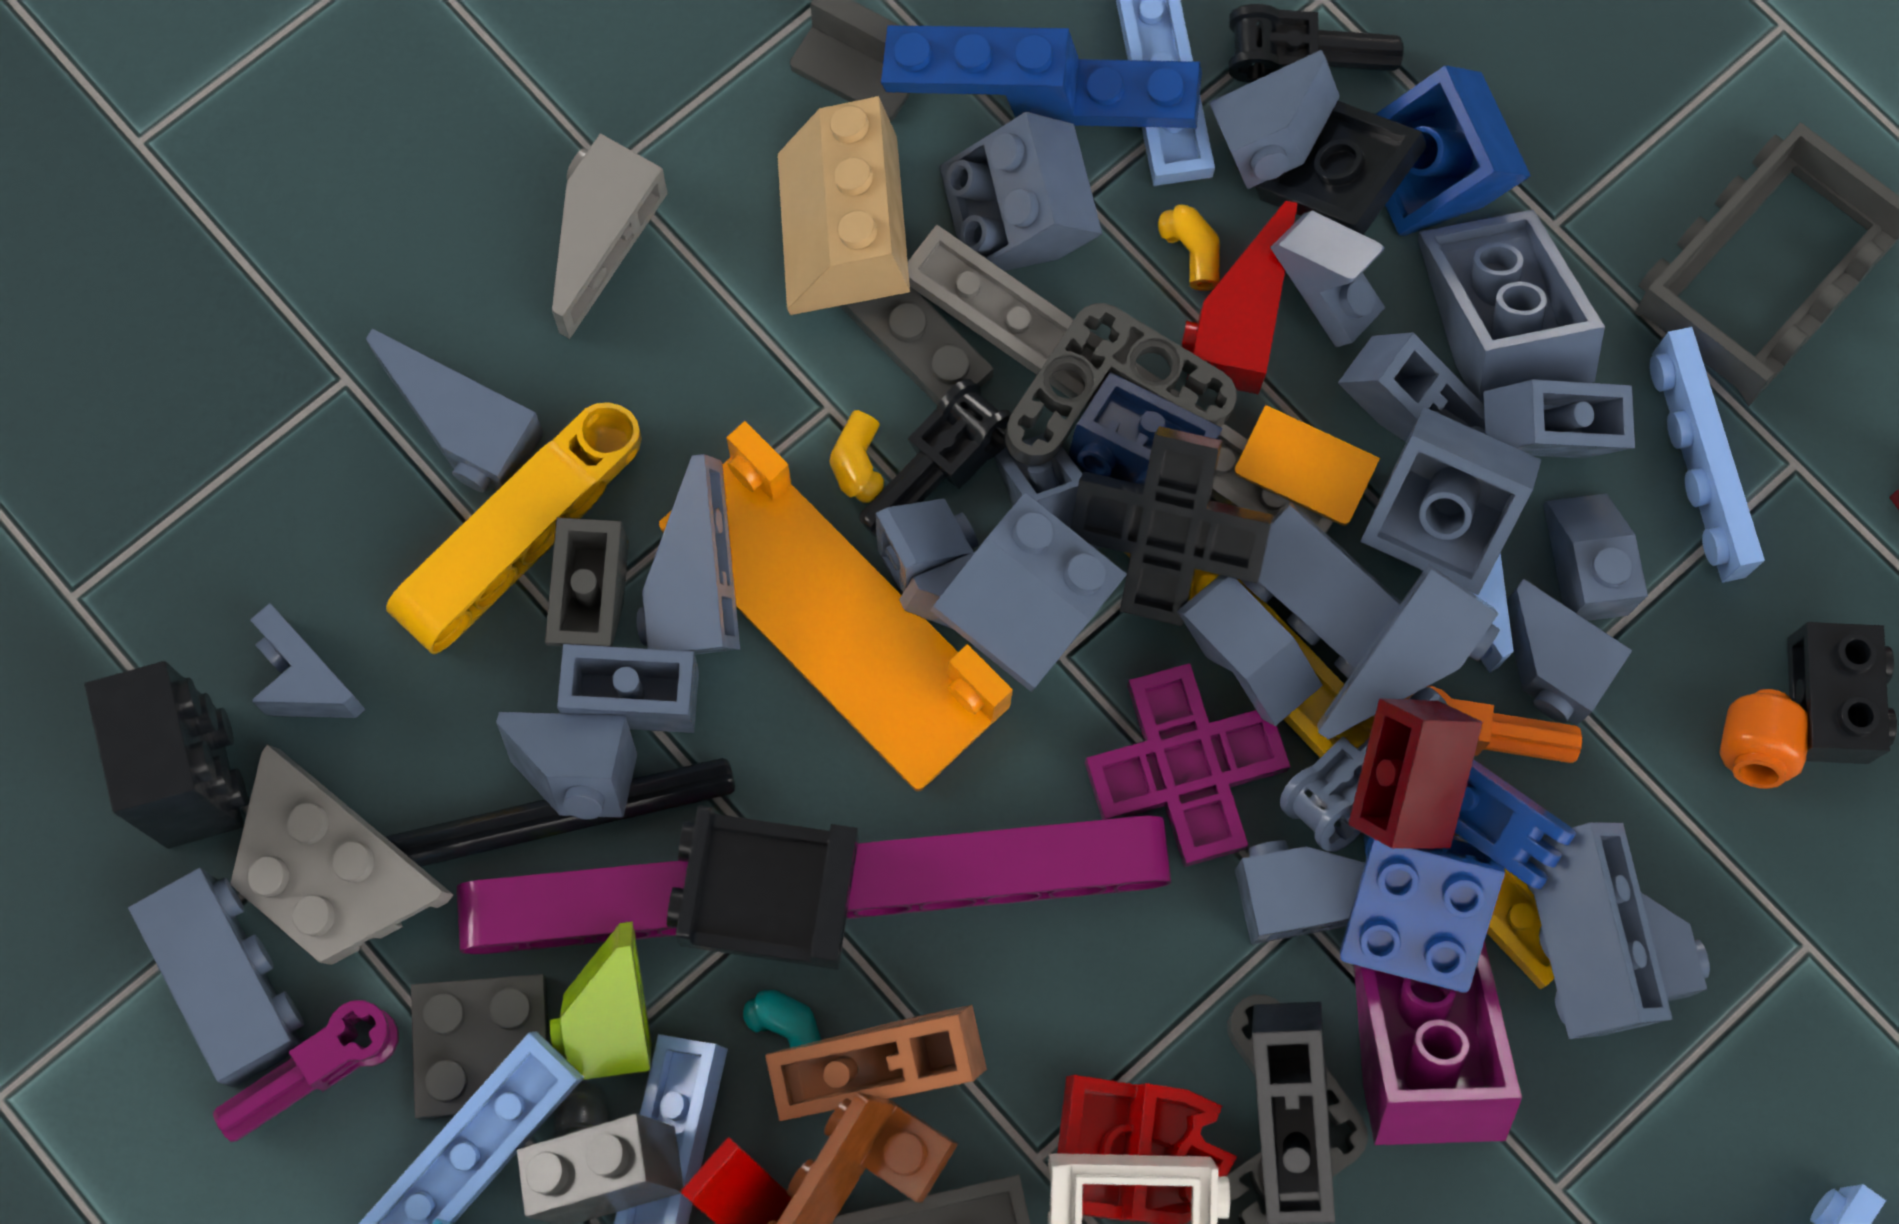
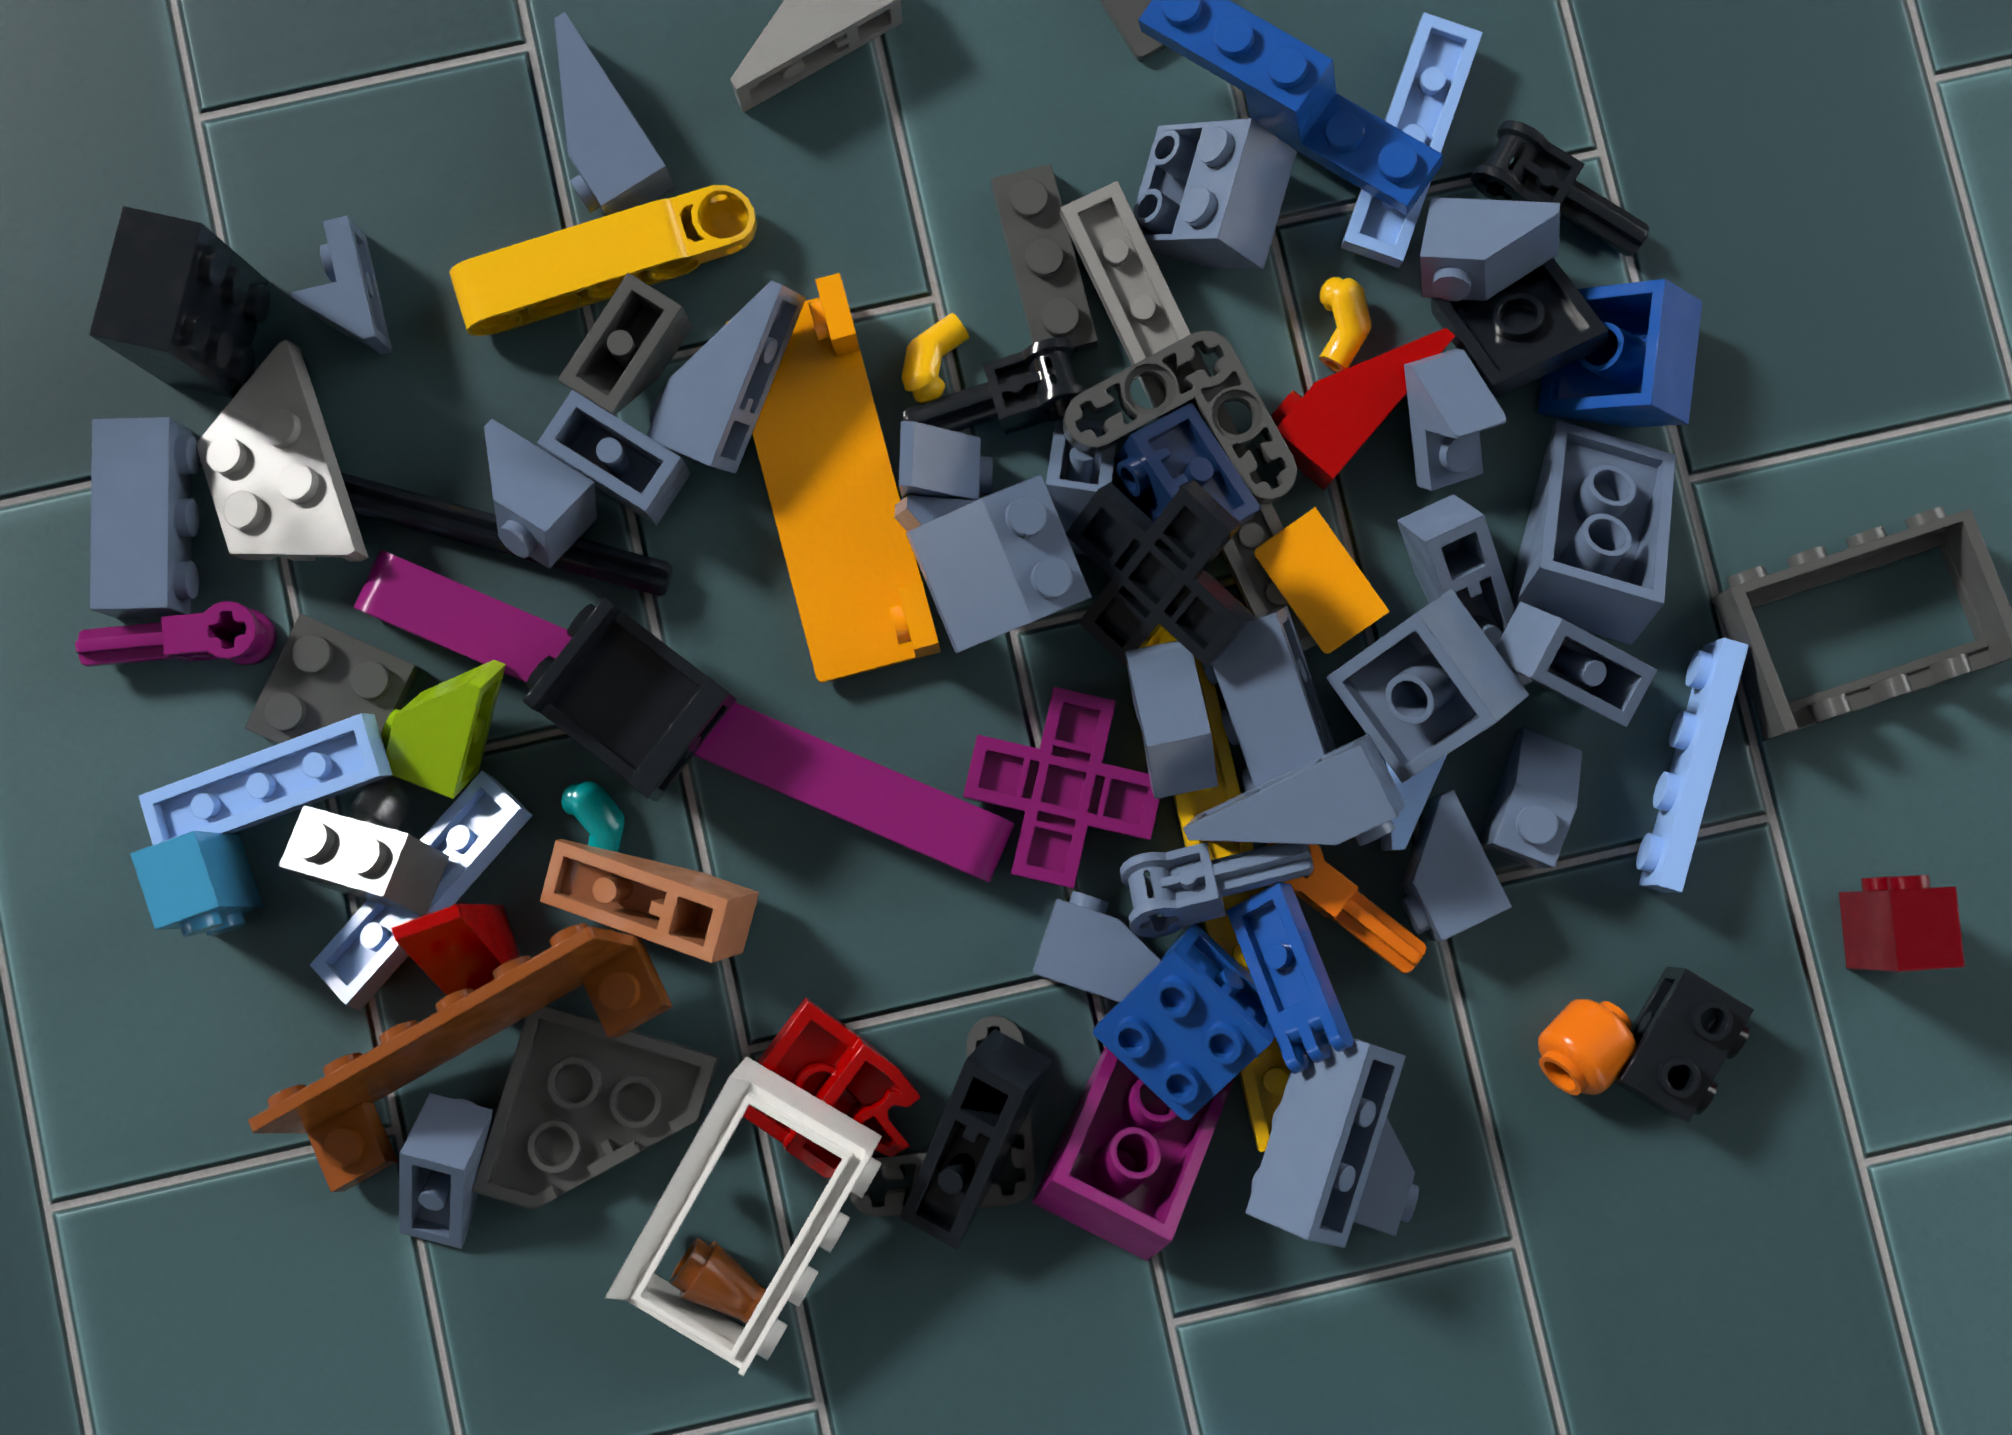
camera: 30 degrees right, 10 degrees up
tan slope [778,96,910,315] -> none
dark red brick [1348,698,1483,849] -> none

